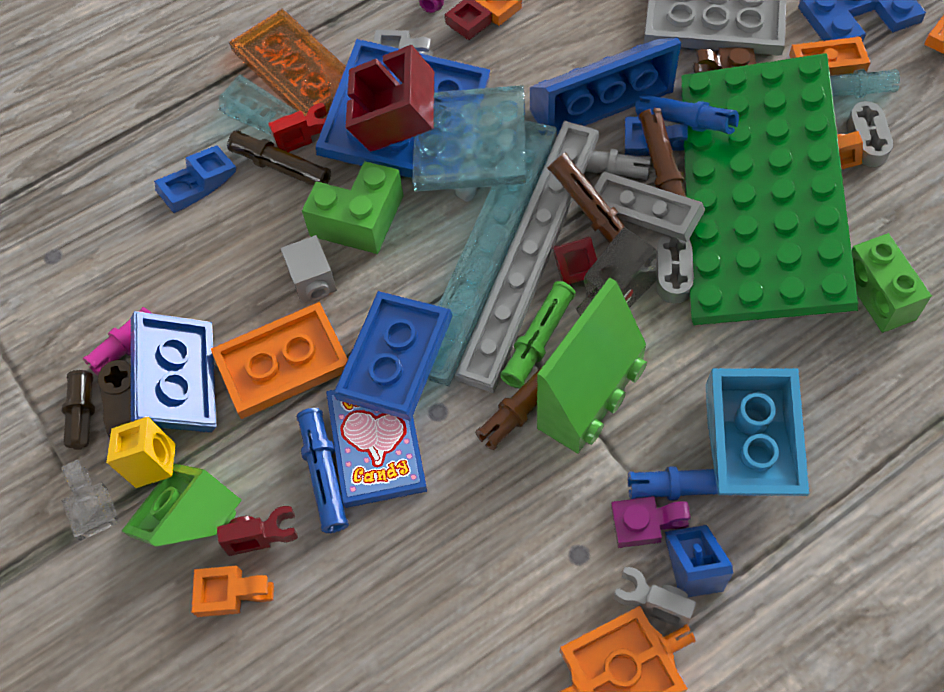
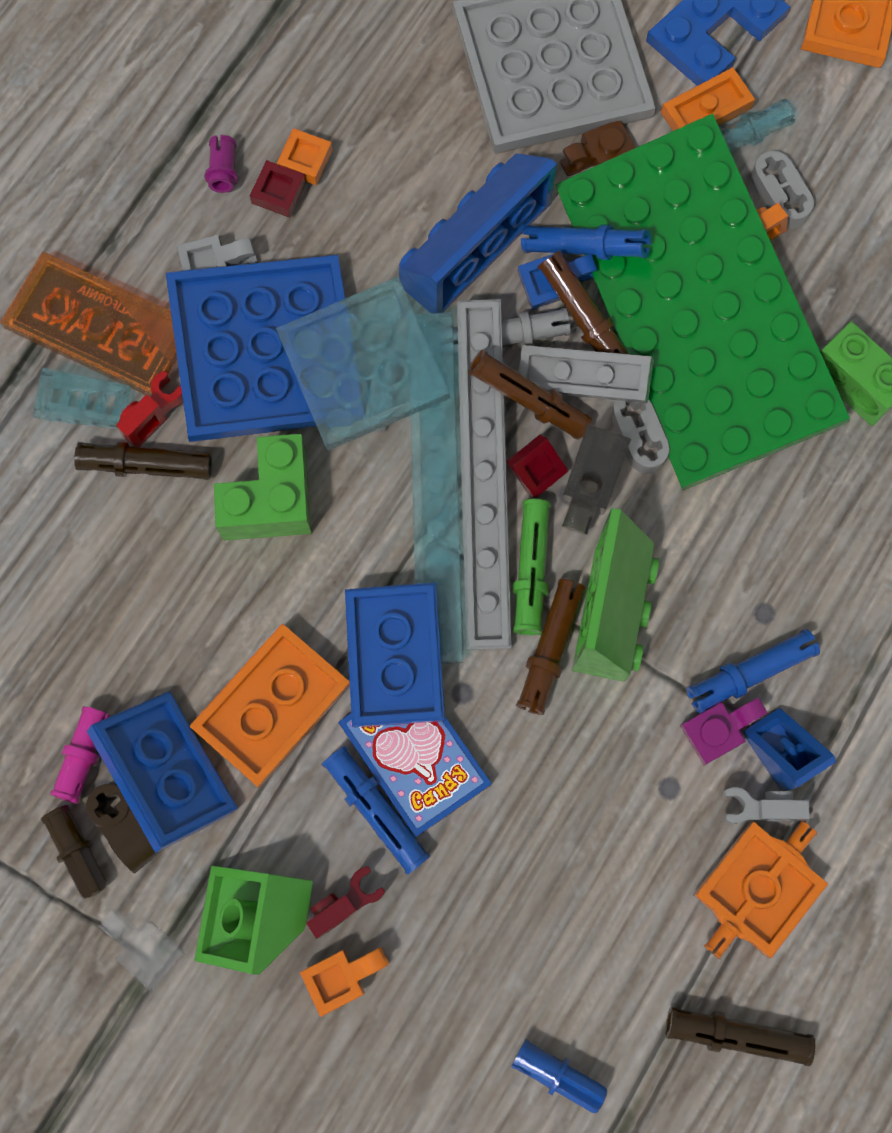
camera: 30 degrees left, 15 degrees up
yellow brick [106,417,175,488] -> none
blue slope [154,145,236,213] -> none
light grey brick [280,235,337,304] -> none
dark red piece [345,44,434,152] -> none
dark azure slope [705,368,809,496] -> none

